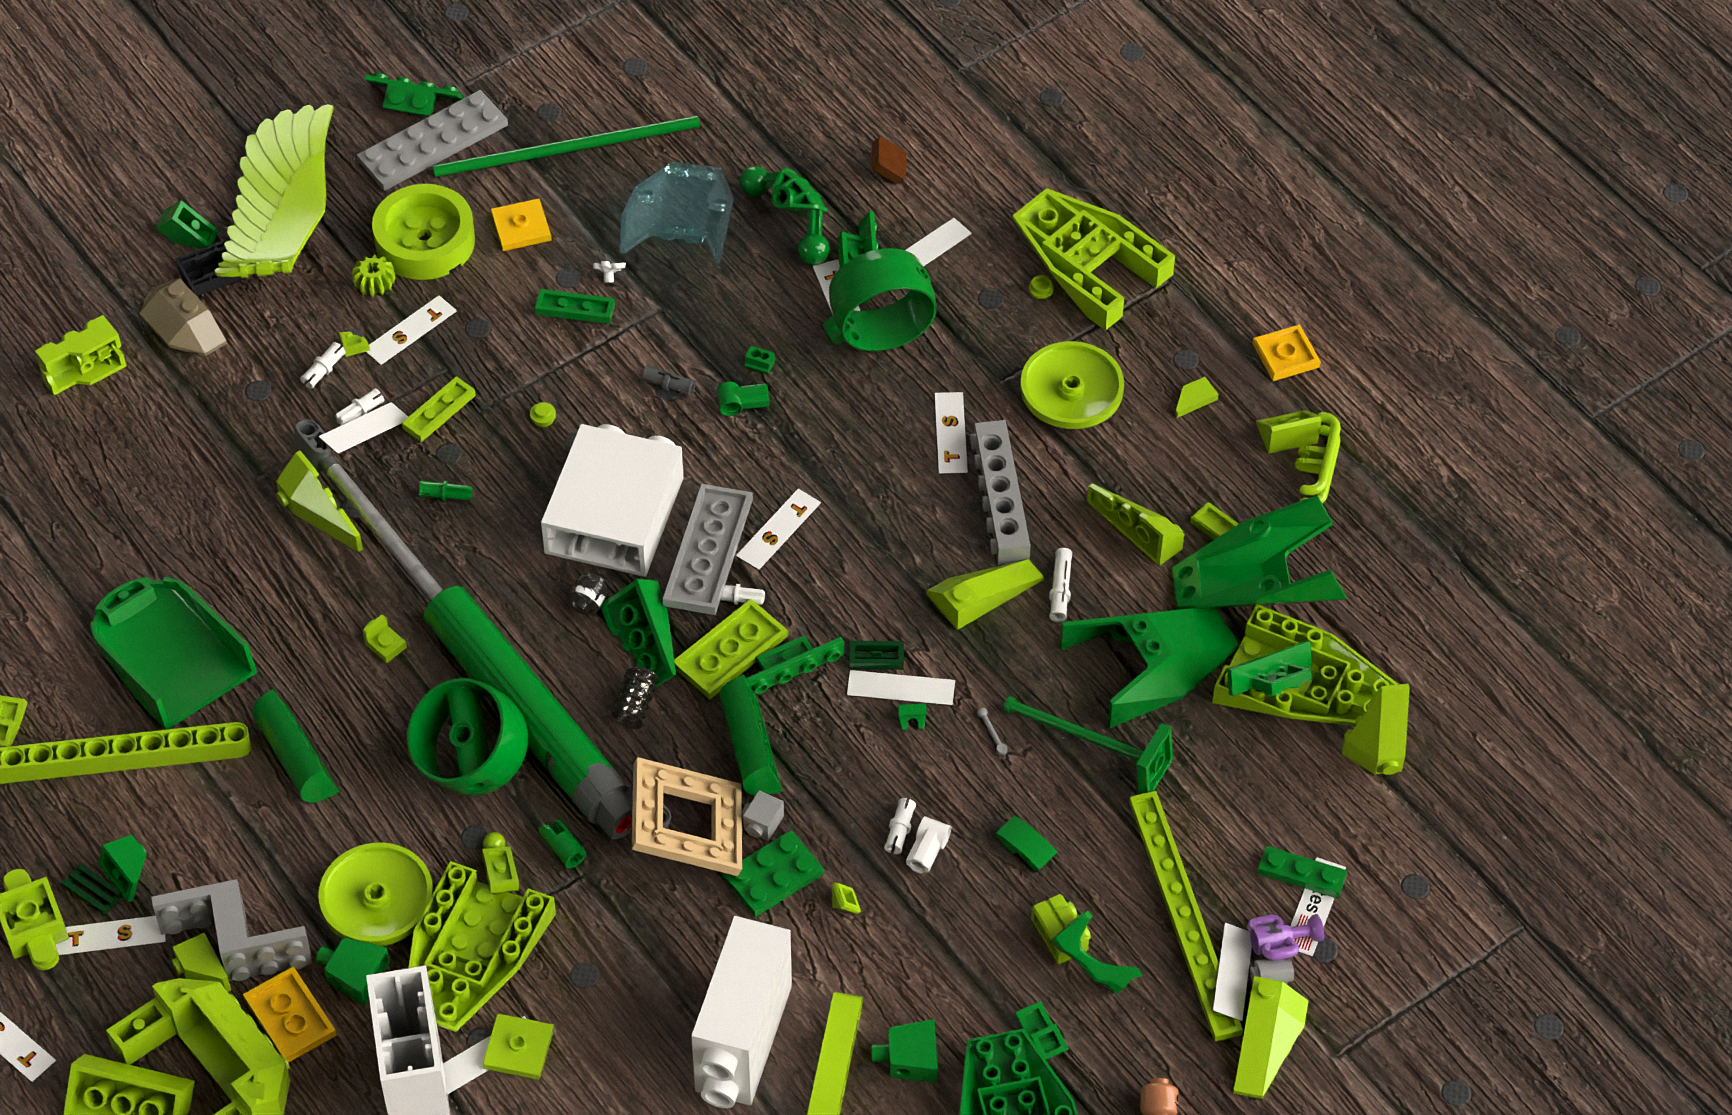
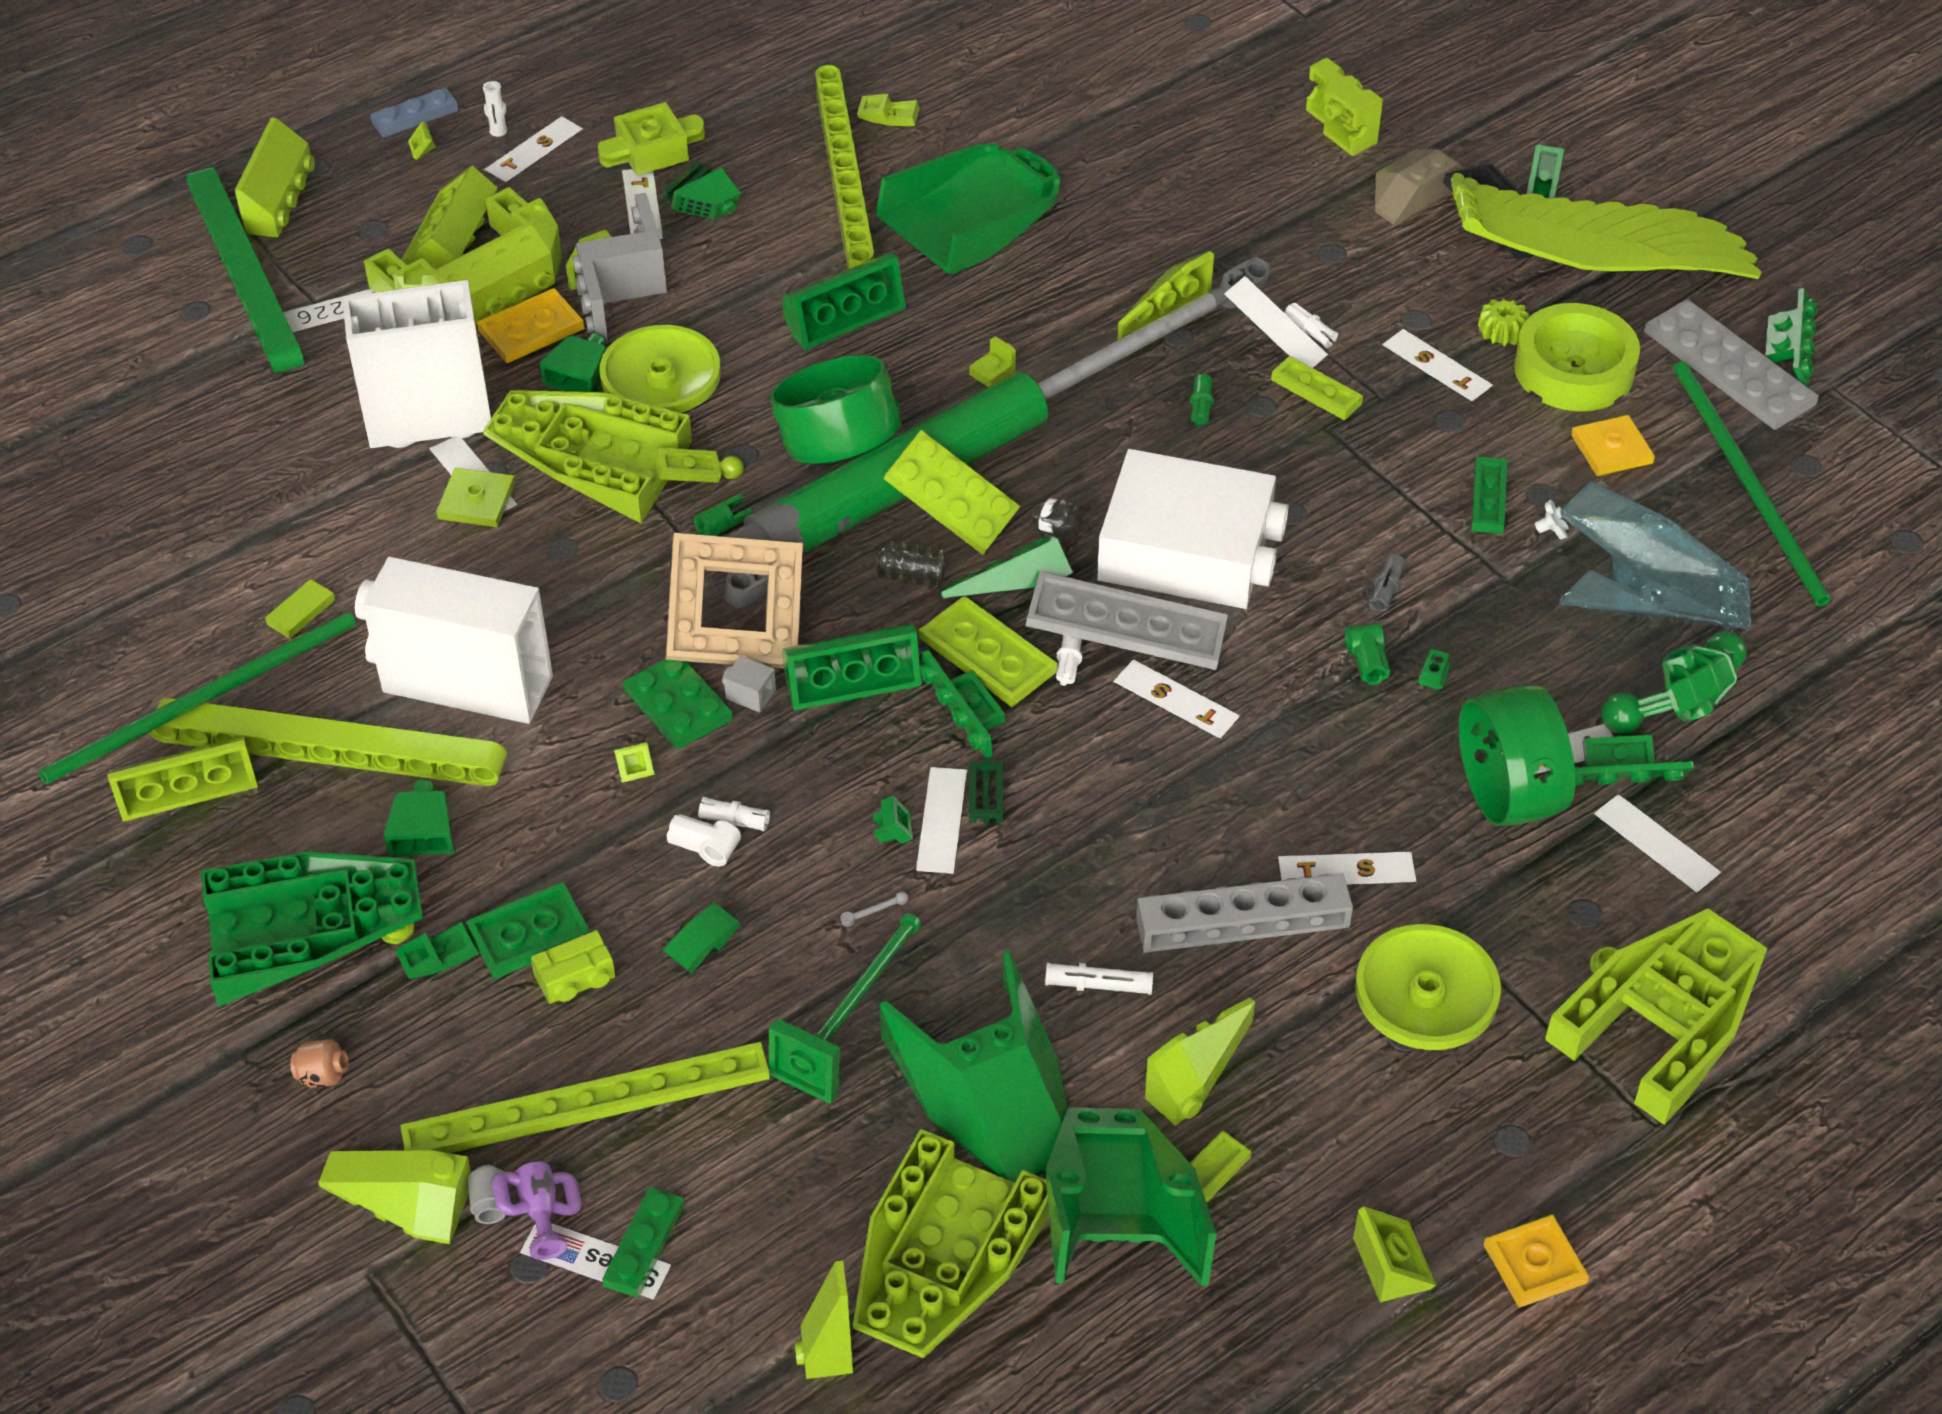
camera: 90 degrees right, 5 degrees down
white pin [300,342,346,389] -> none
lime tile [339,332,370,357] -> none
lime plate [530,402,556,427] -> none
reddish brown piece [871,137,906,184] -> none
lime wedge [926,559,1044,630] -> none
green animal [1050,910,1142,994] -> none
lime tile [1175,377,1219,418] -> none
white sticker [1213,923,1252,1021] -> none
green bracket [1227,641,1312,696] -> none
lime piece [1295,412,1341,504] -> none
none -> green plate [466,882,590,980]
none -> lime plate [883,430,1020,555]

